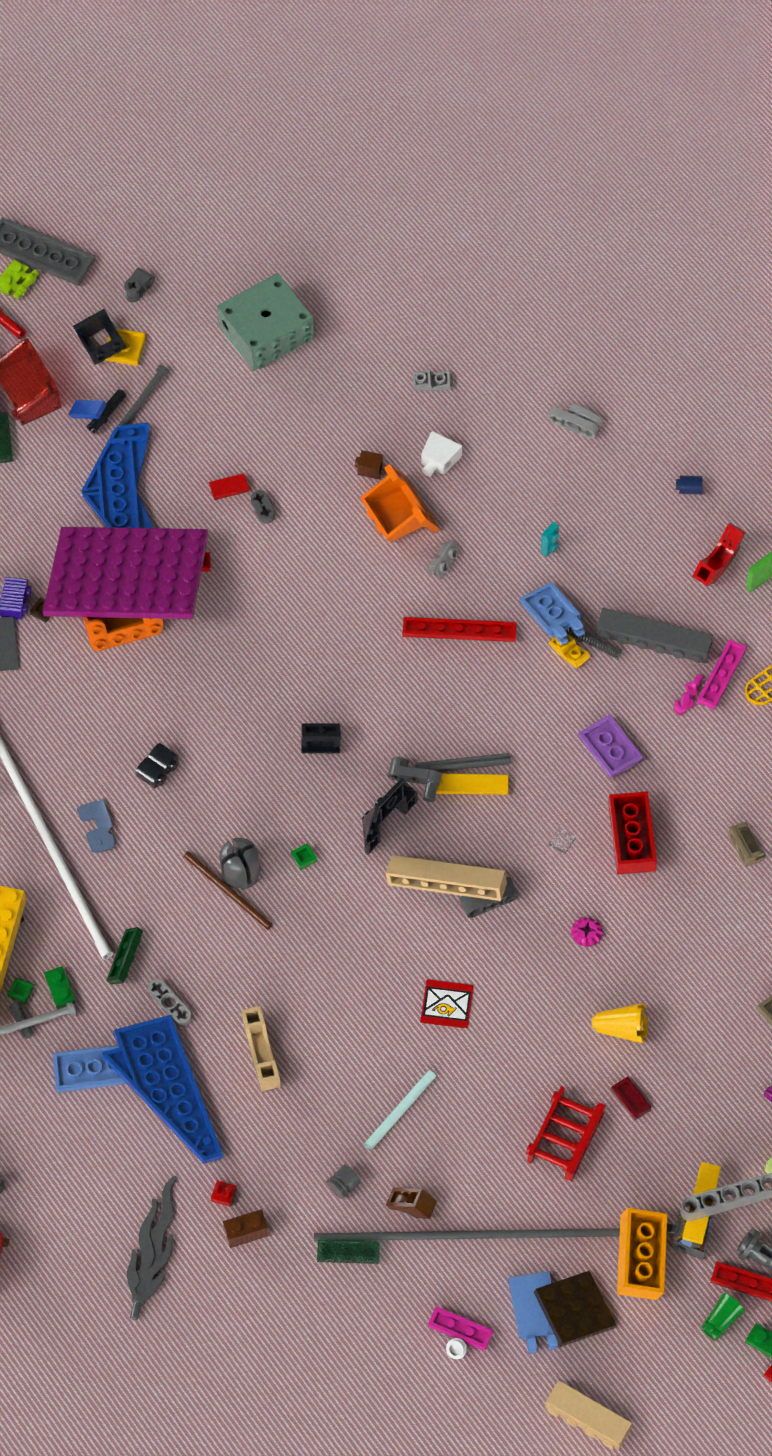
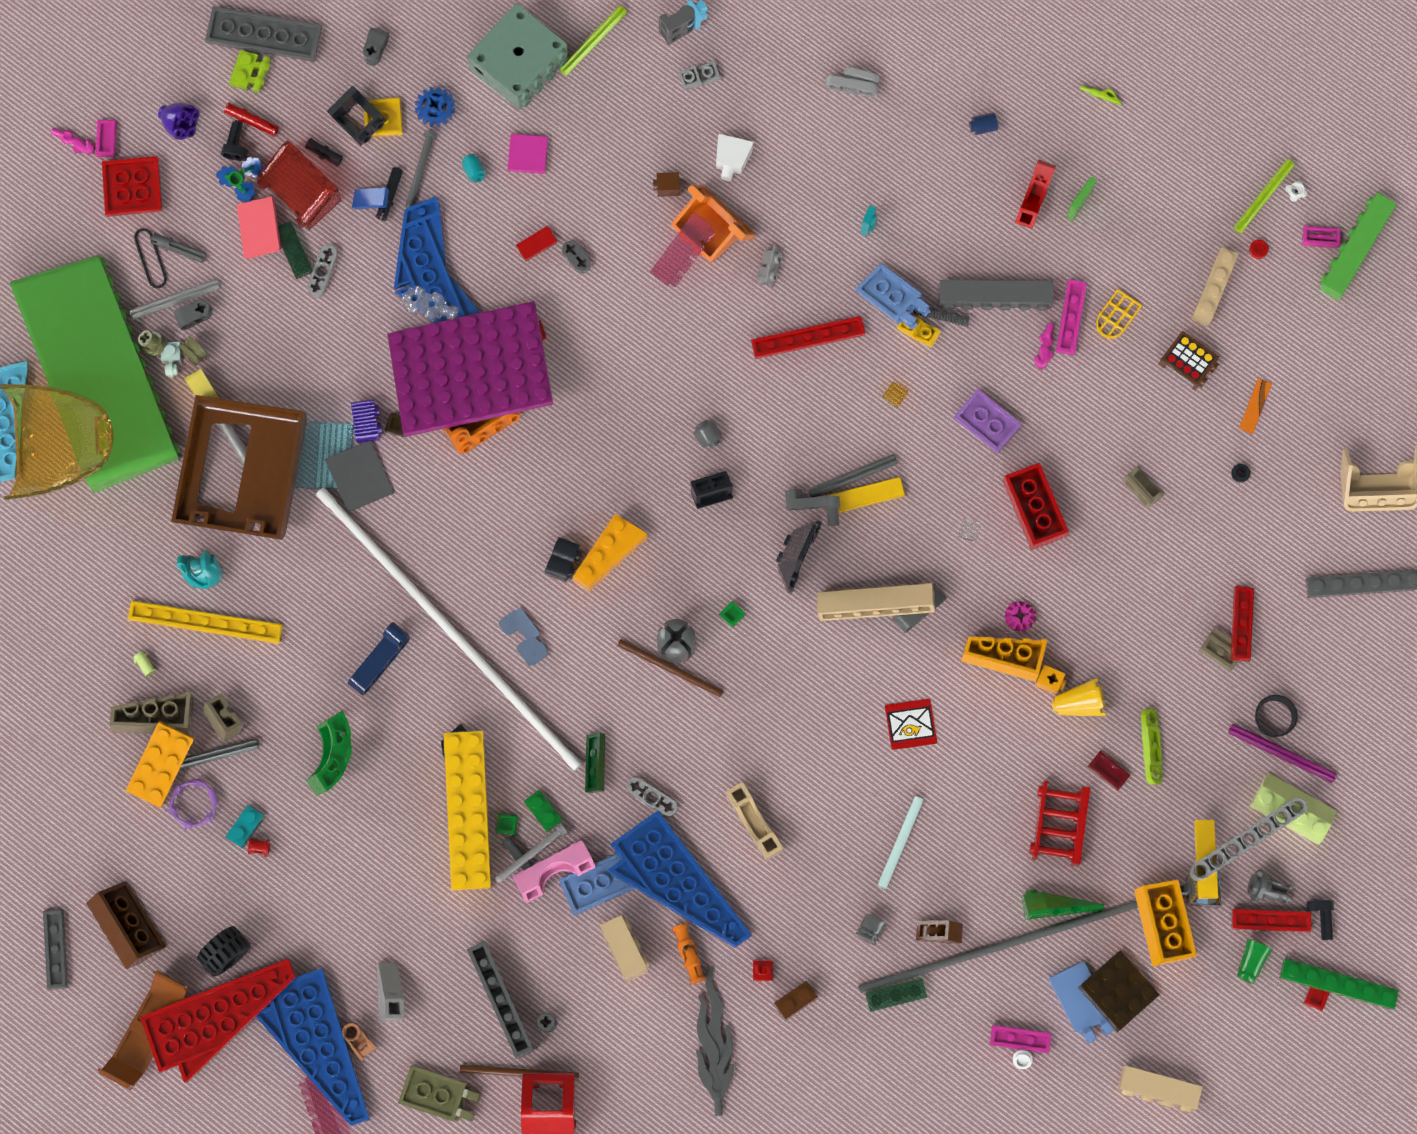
camera: 20 degrees left, 15 degrees up
none -> black pin [305,138,343,166]
none -> light grey beam [307,245,338,298]
none -> clear brick [402,286,459,321]
none -> blue gear [415,87,455,127]
none -> teal brick [462,154,486,183]
none -> dark pink tile [507,134,548,174]
none -> bright pink arch [512,840,596,904]
none -> lime axle [559,5,627,75]
none -> light orange wedge [573,514,648,591]
none -> tan brick [600,915,649,983]
none -> clear pink windscreen [650,212,715,287]
none -> dark grey hips [659,0,708,45]
none -> orange piece [672,923,707,985]
none -> dark grey head [694,419,722,448]
none -> clear yellow tile [882,381,908,408]
none -> light orange wedge [961,636,1048,682]
none -> green wedge [1021,890,1104,920]
none -> light orange brick [1035,665,1067,695]
none -> lime plate [1141,708,1164,785]

